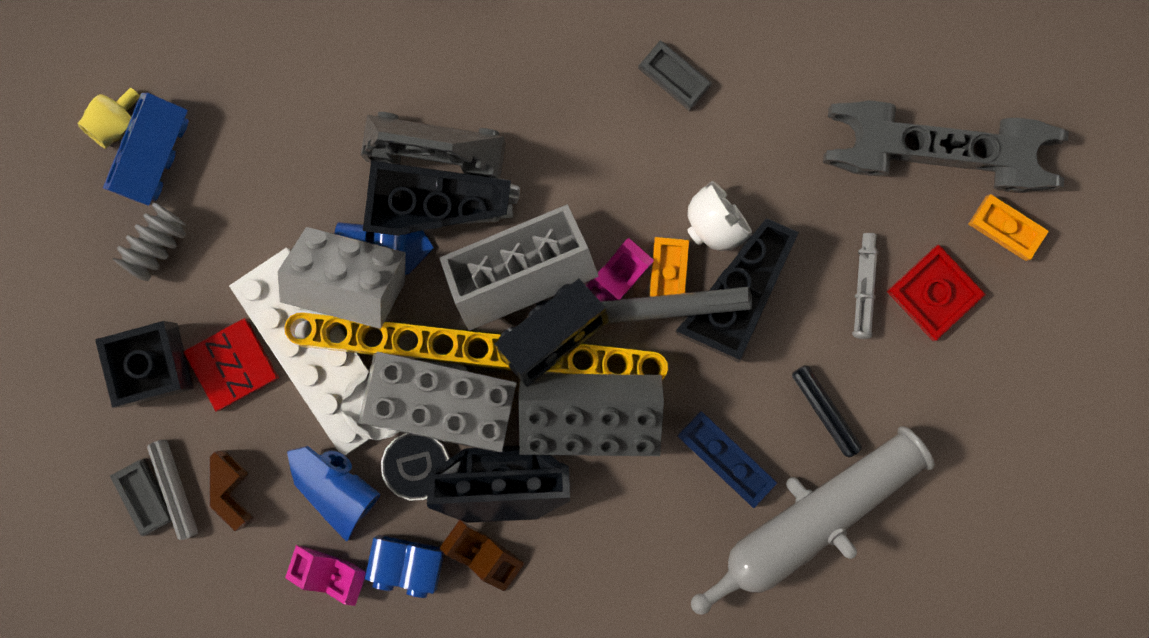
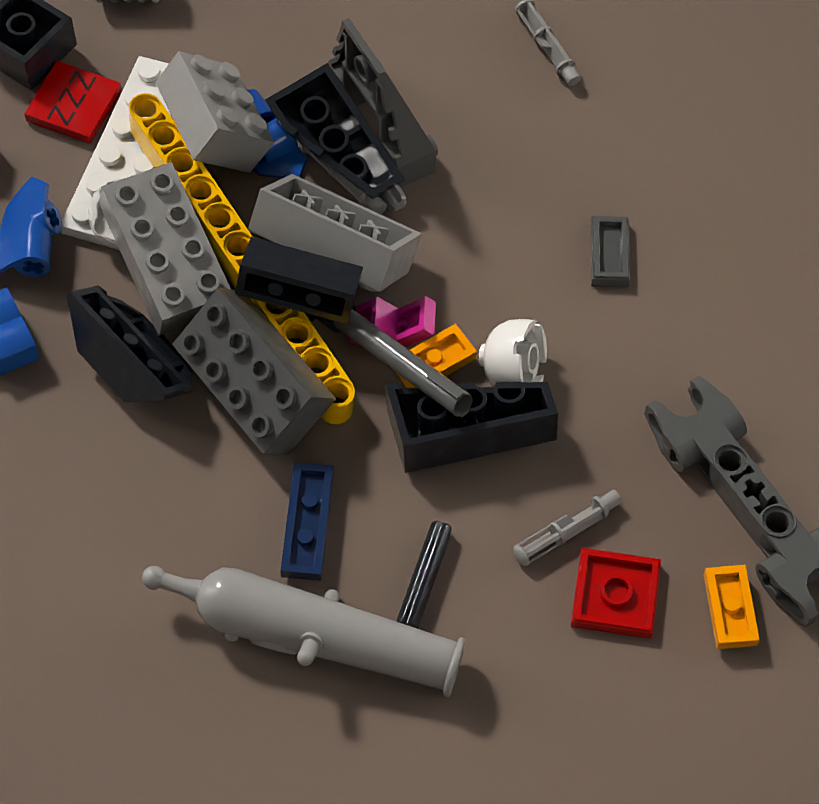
camera: 50 degrees right, 25 degrees down
black tile [381,433,450,501] -> none
reddish brown slope [439,520,525,592] -> none

